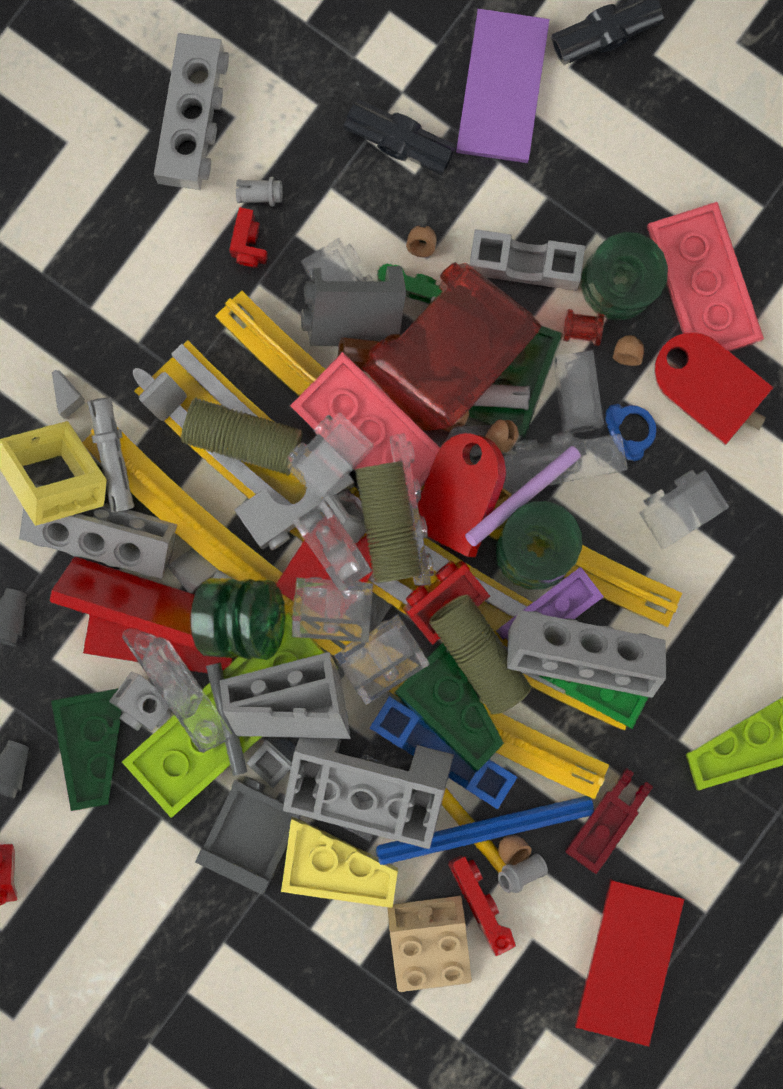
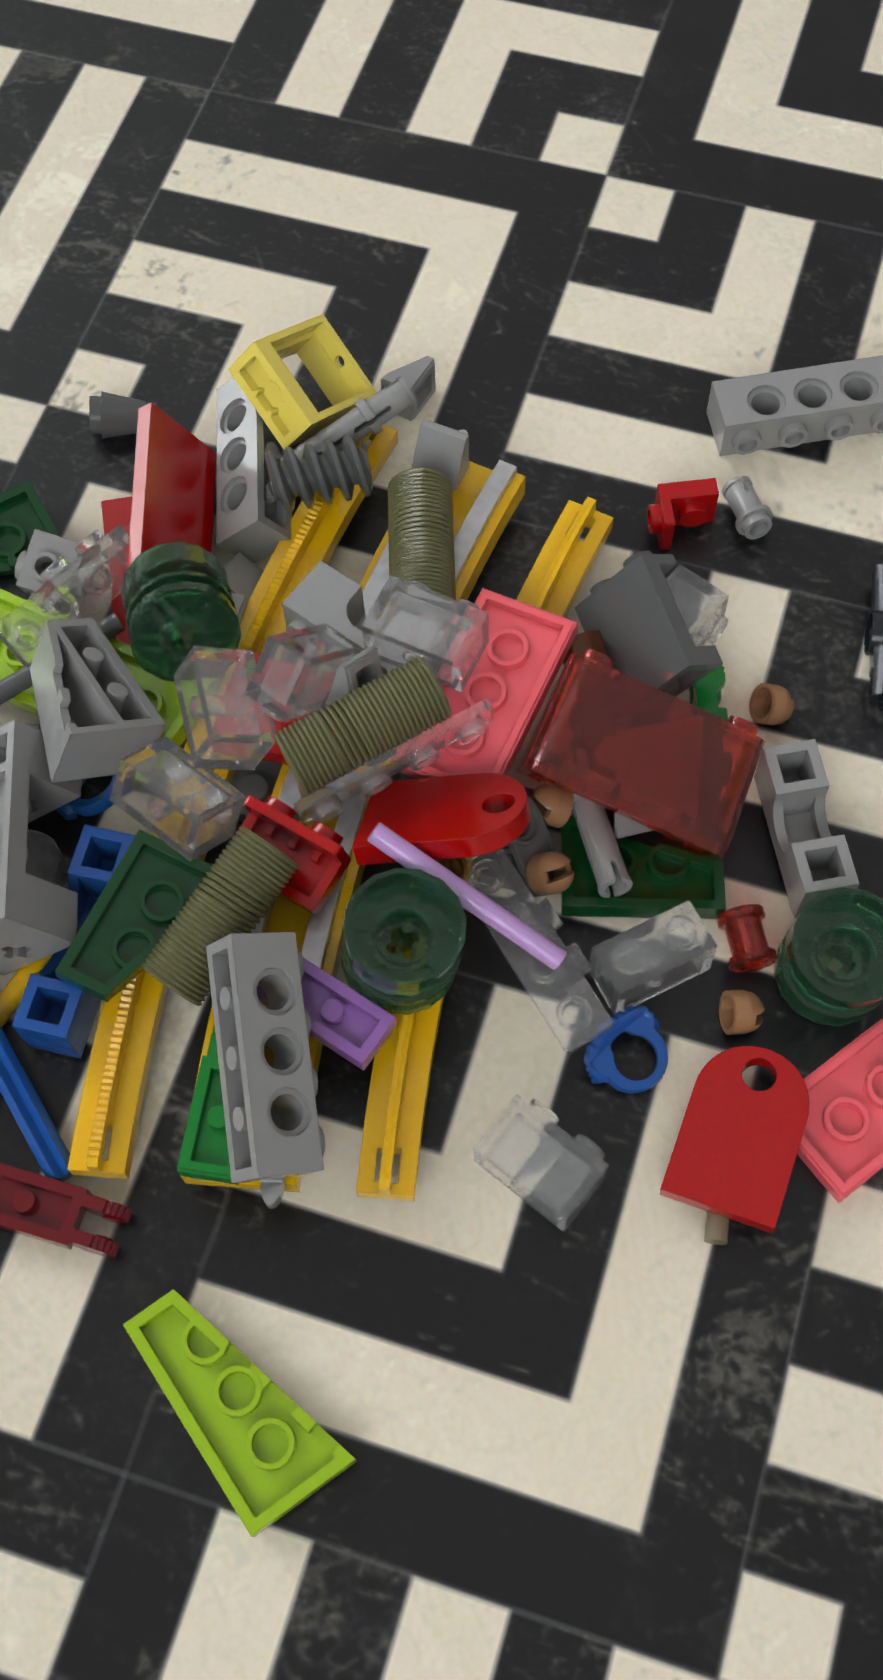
camera: 70 degrees right, 20 degrees down
none -> dark grey piece [265,435,373,513]

